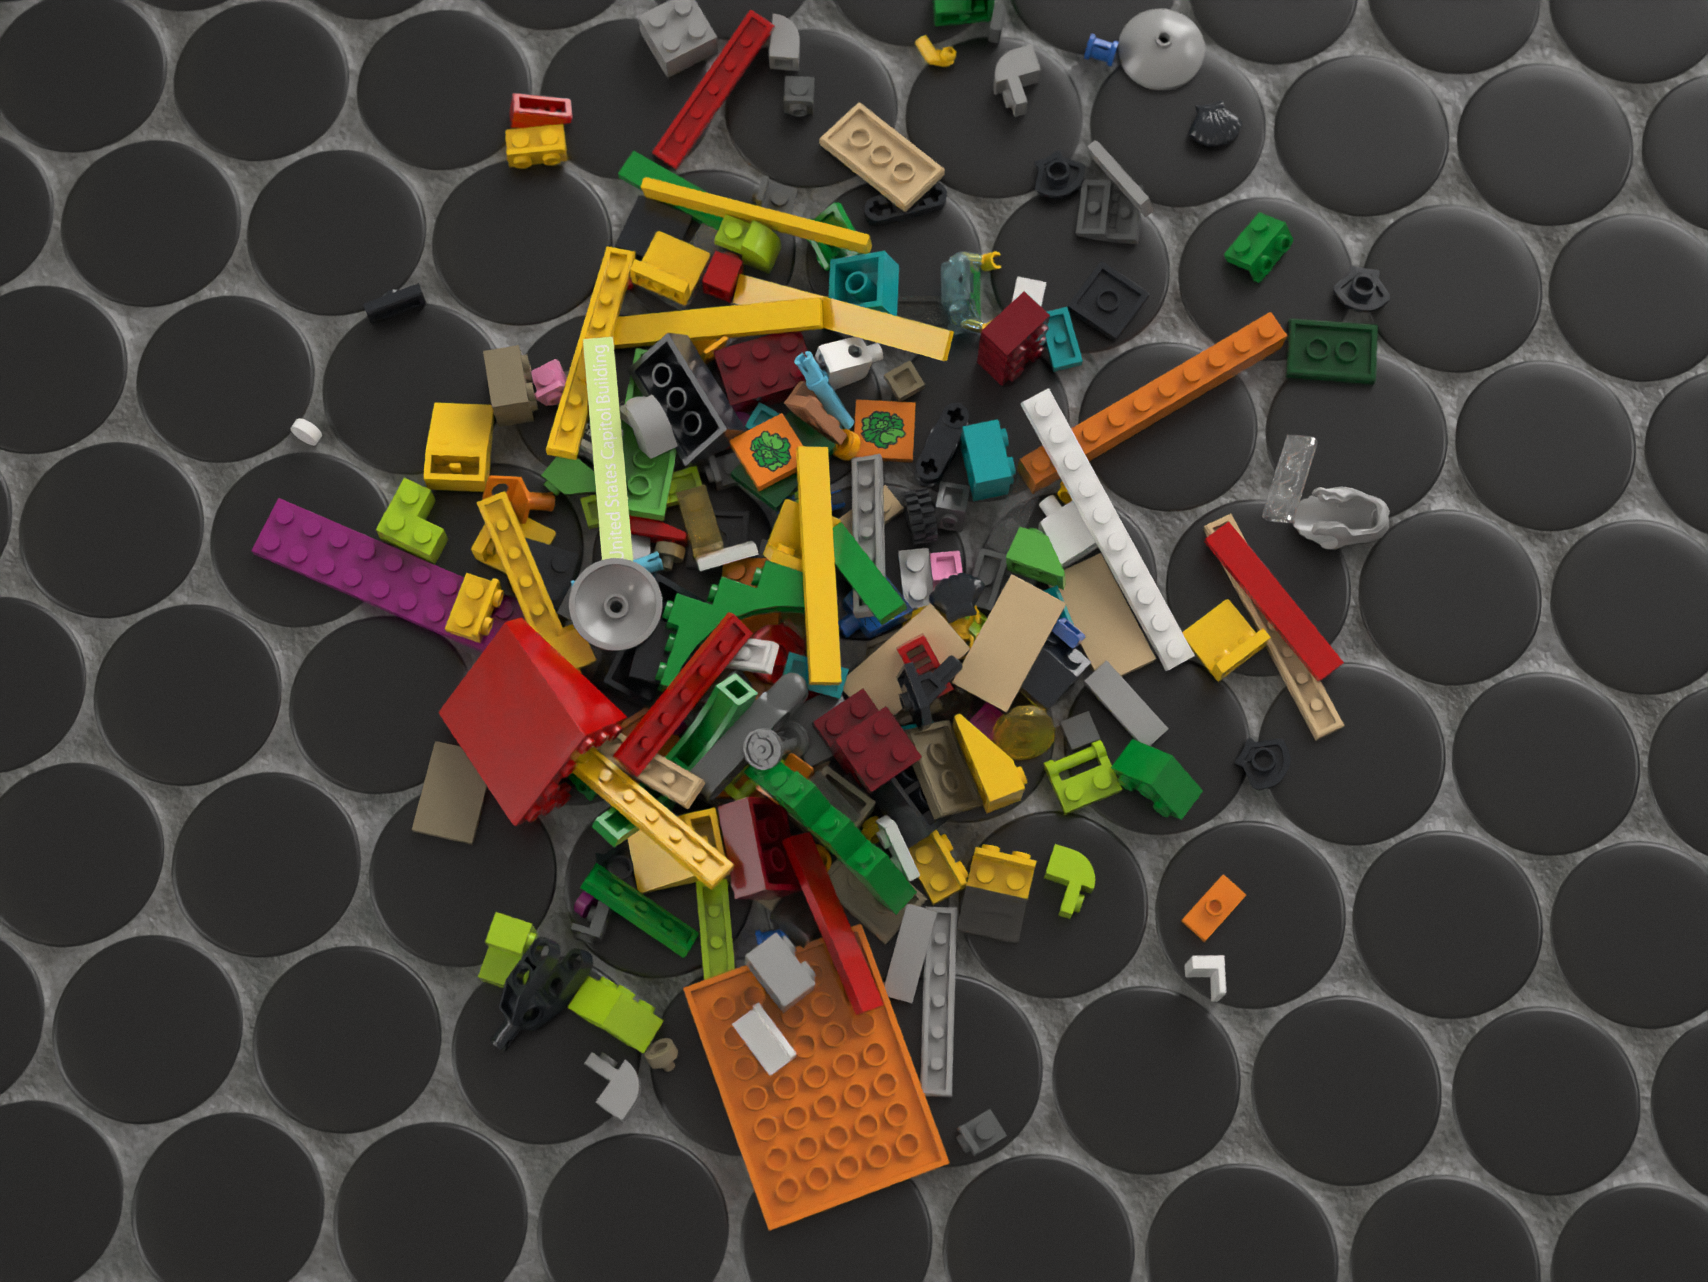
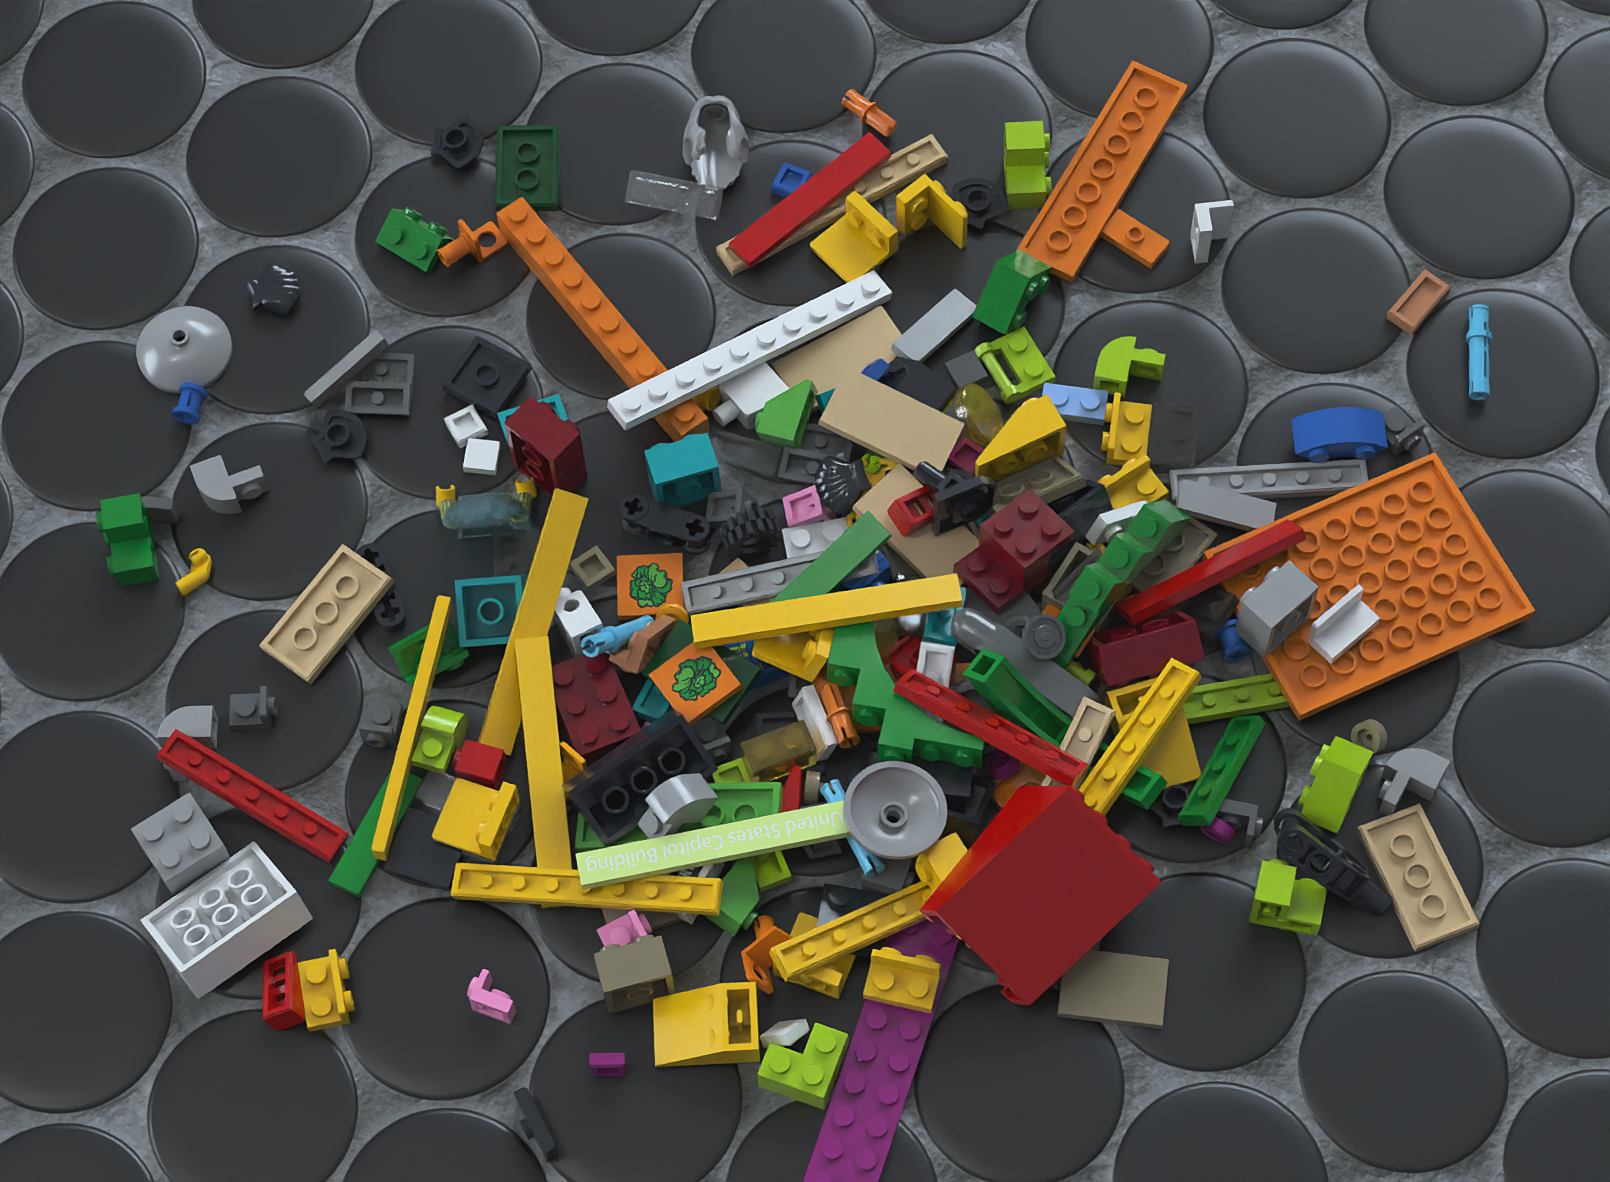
camera: 90 degrees left, 10 degrees down
none -> white slope [140,841,313,999]
none -> orange bracket [436,219,508,268]
none -> white tile [444,404,488,448]
none -> bright pink bracket [467,969,516,1024]
none -> magenta tile [589,1053,627,1077]
none -> white tile [759,1019,810,1048]
none -> blue tile [771,162,813,198]
none -> orange axle [820,684,860,749]
none -> orange axle [841,89,897,137]
none -> yellow bracket [896,174,968,249]
none -> lime brick [1003,121,1052,210]
none -> orange plate [1016,60,1188,283]
none -> light blue plate [1042,383,1108,425]
none -> blue brick [1291,407,1388,463]
none -> tan tile [1357,803,1479,952]
none -> nougat tile [1386,269,1451,335]
none -> medium azure pin [1466,304,1492,400]

